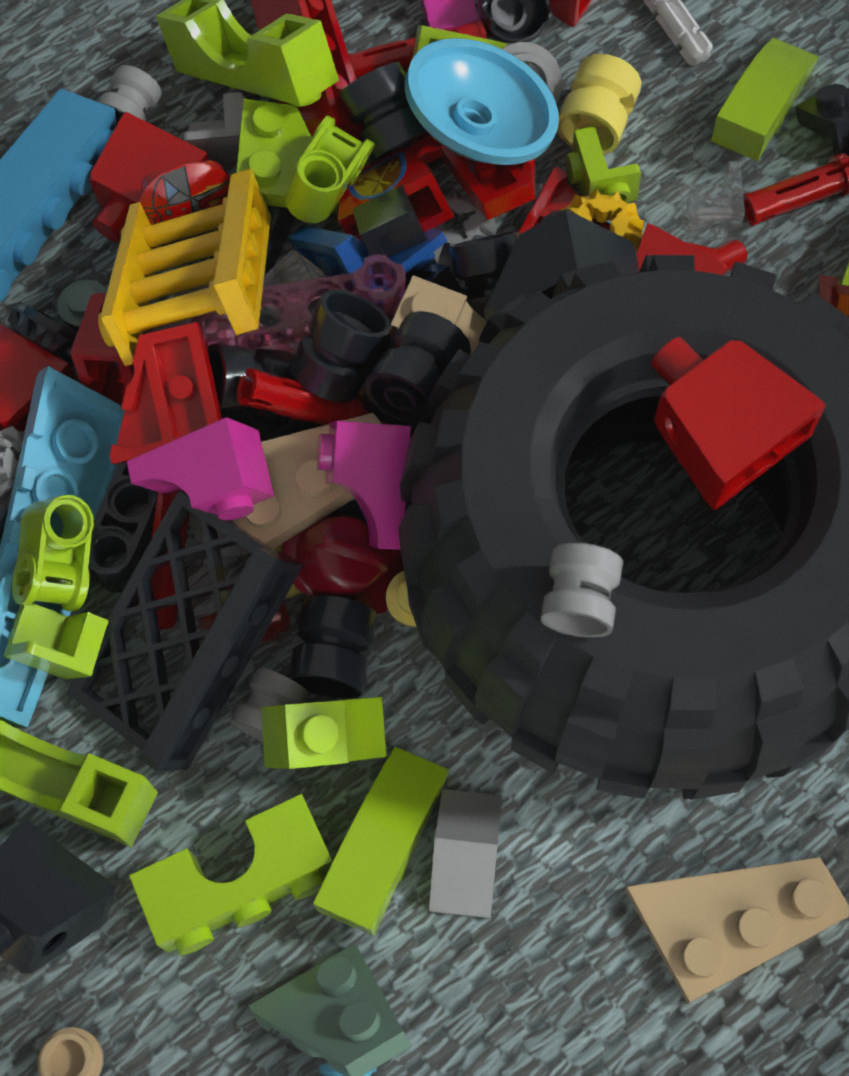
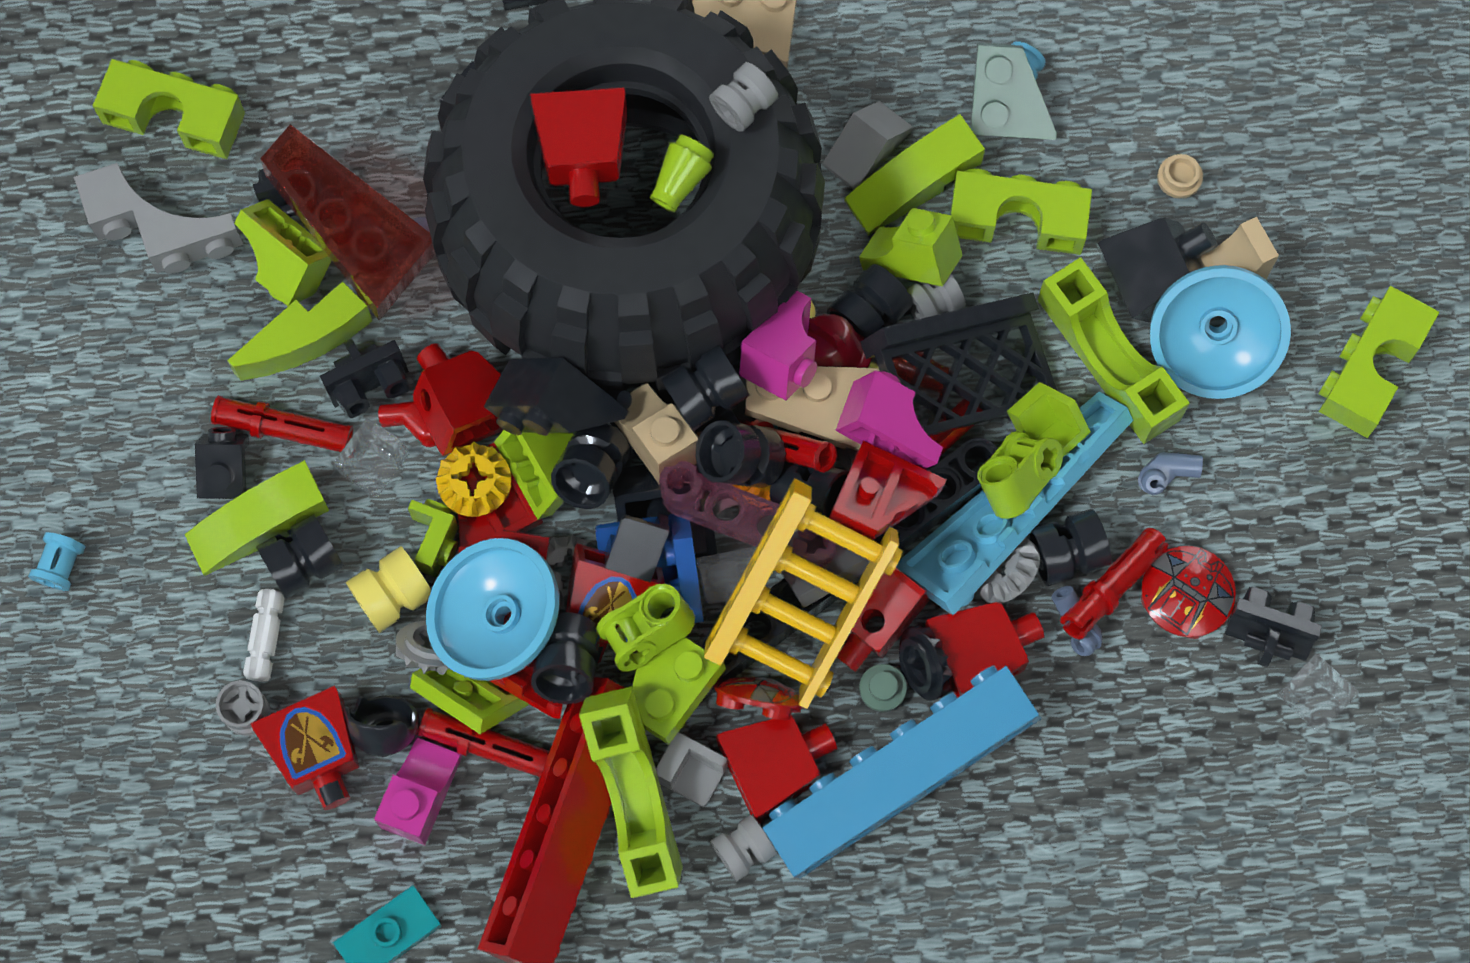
camera: 150 degrees left, 5 degrees up
none -> black wheel [256,514,344,599]
none -> black hips [320,338,410,419]
none -> lime cone [650,135,714,212]

